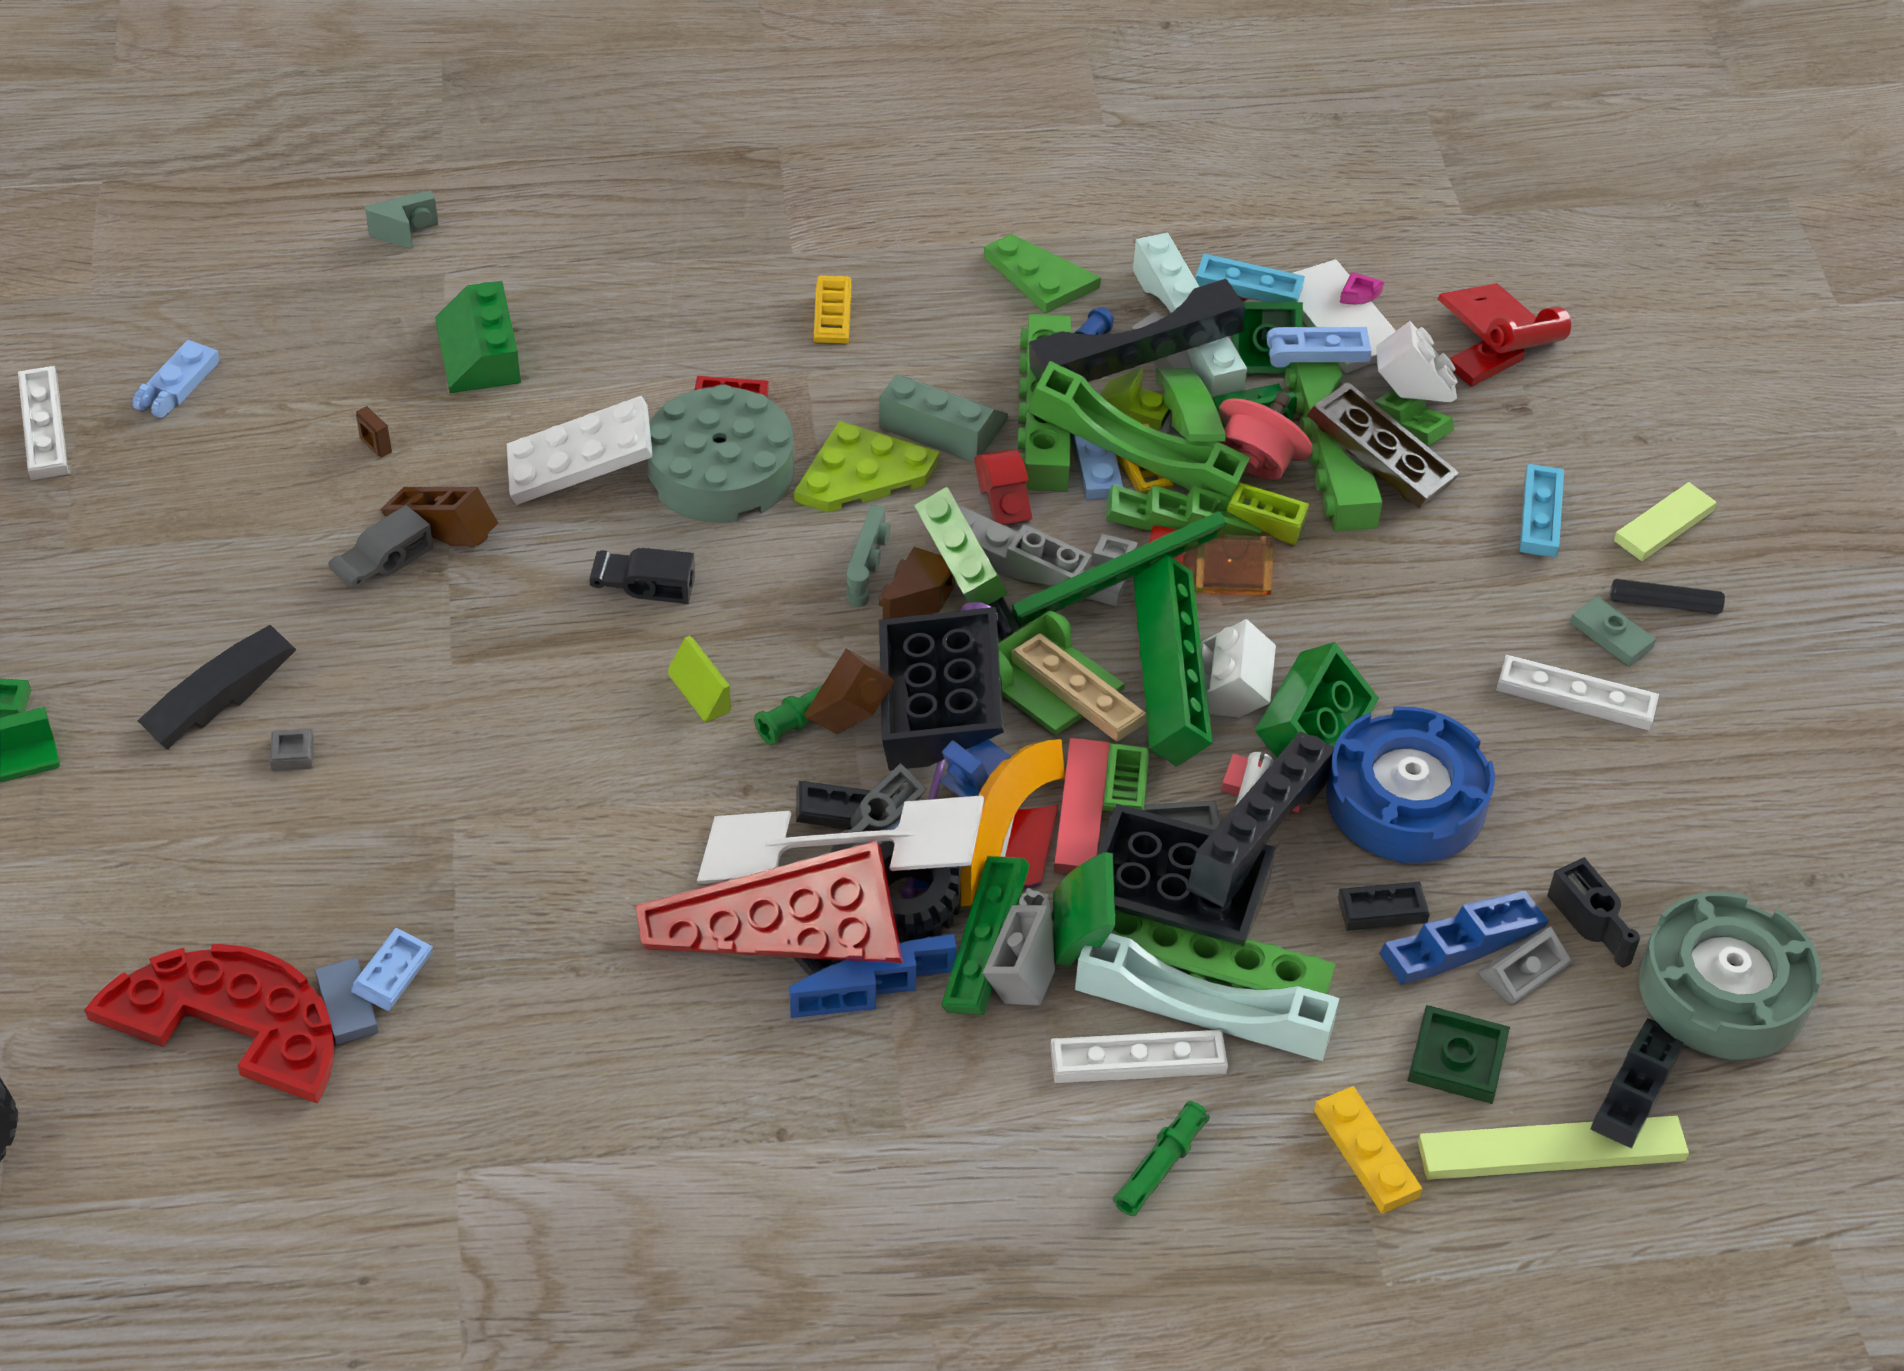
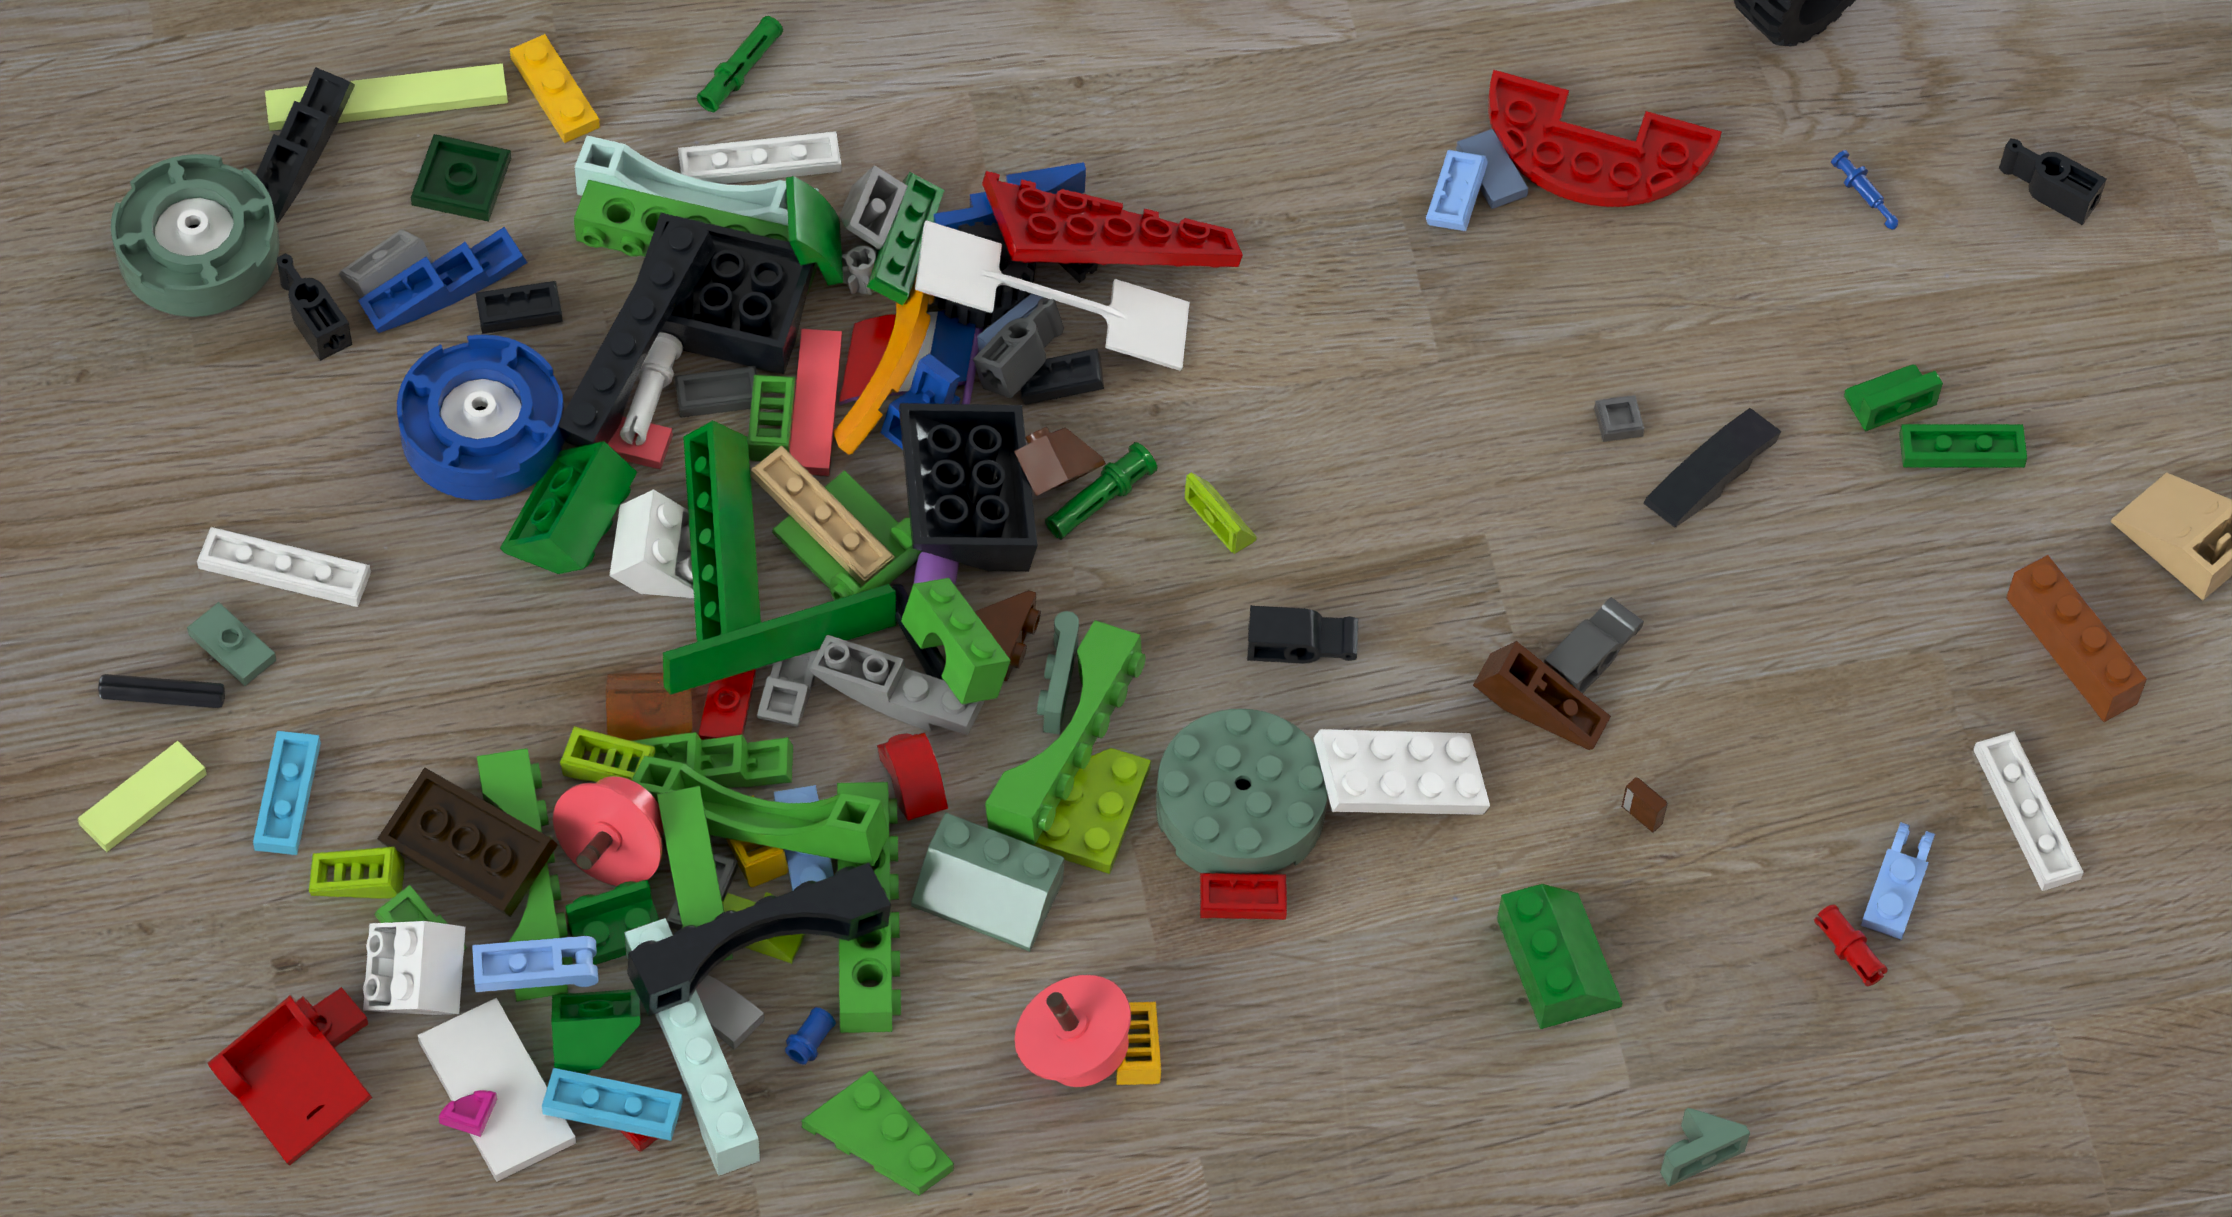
camera: 175 degrees right, 10 degrees up
none -> lime slope [309,847,405,899]
none -> bright green arch [985,620,1146,845]
none -> coral piece [1015,975,1131,1087]
none -> red pin [1814,904,1888,986]

